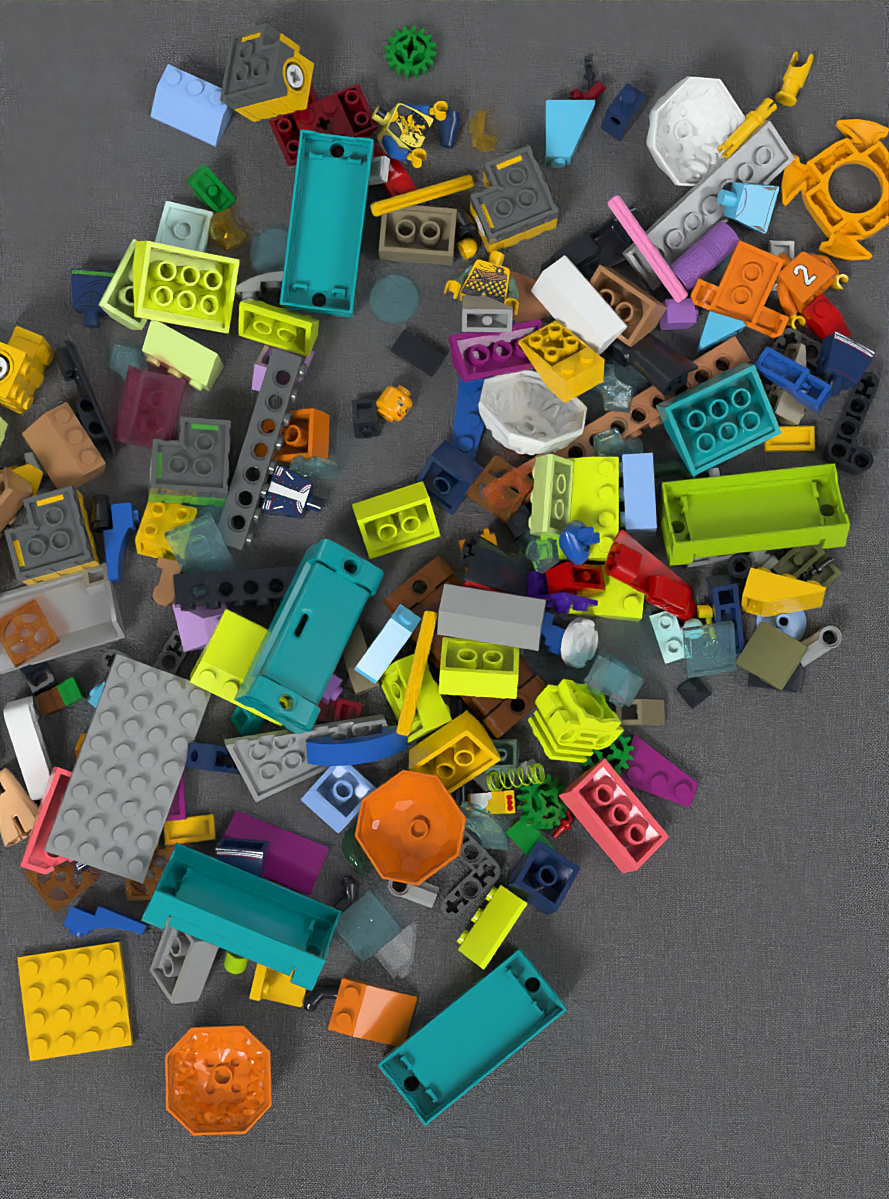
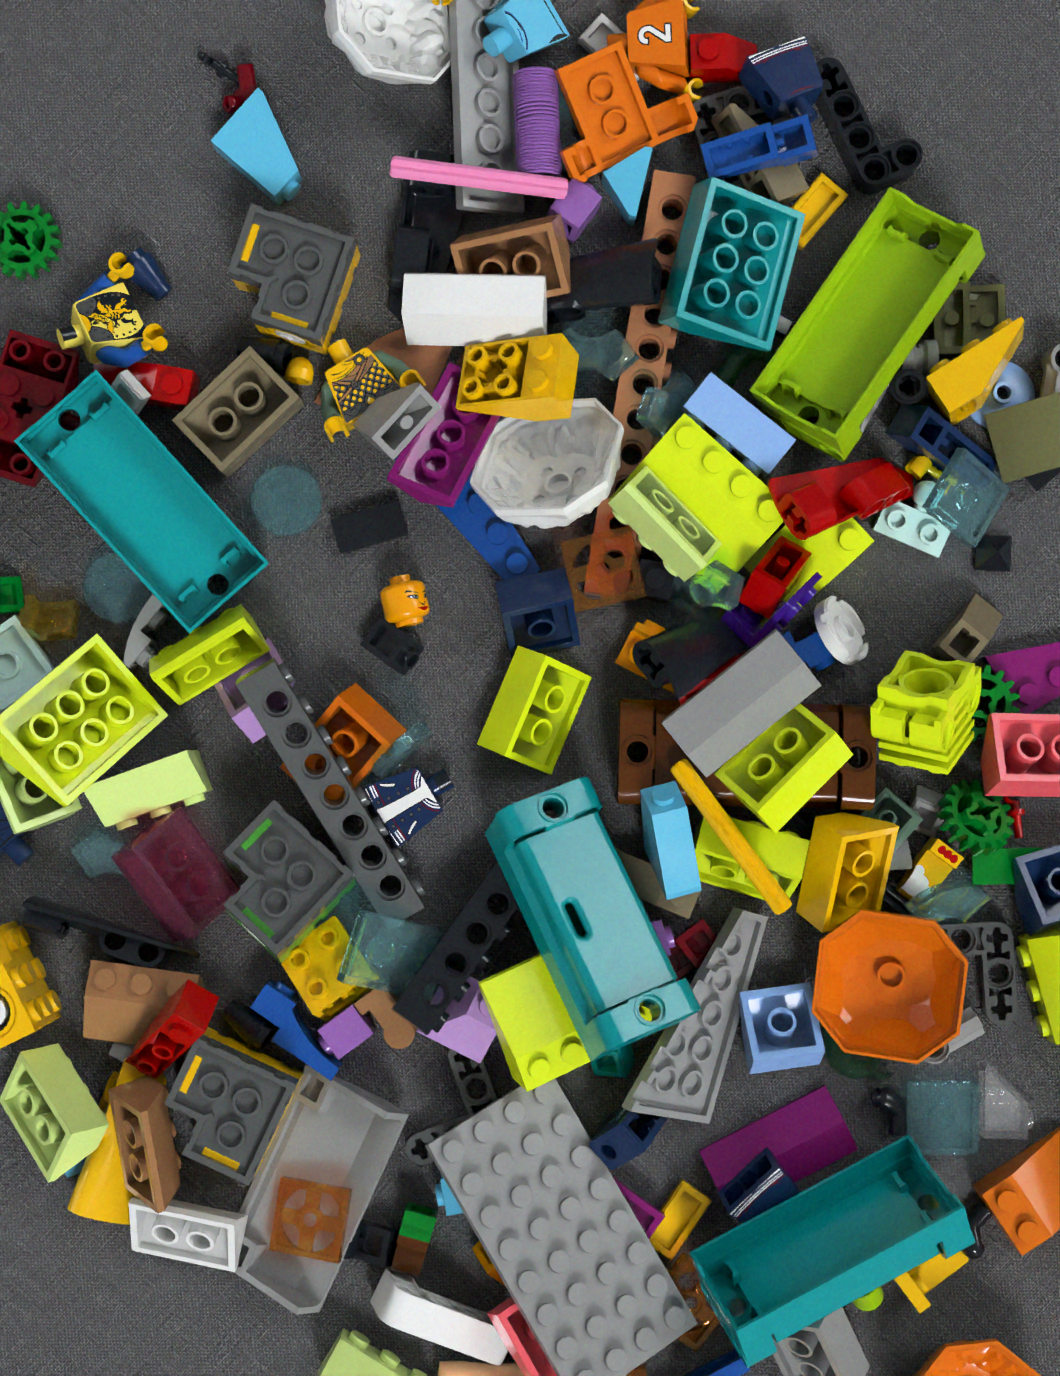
camera: 55 degrees left, 5 degrees up
blue slope [305,725,407,766] -> none
yellow axle [370,175,474,216] -> none
clear yellow bracket [469,110,497,151] -> none
lime piece [486,763,545,792] -> none
blue piece [559,520,600,565] -> none
clear light blue slope [584,648,645,708] -> none
dark blue torso [601,83,647,142] -> none
black hand [800,556,834,582] -> none
none -> red slope [125,979,219,1078]
none -> medium lavender brick [317,1000,376,1060]

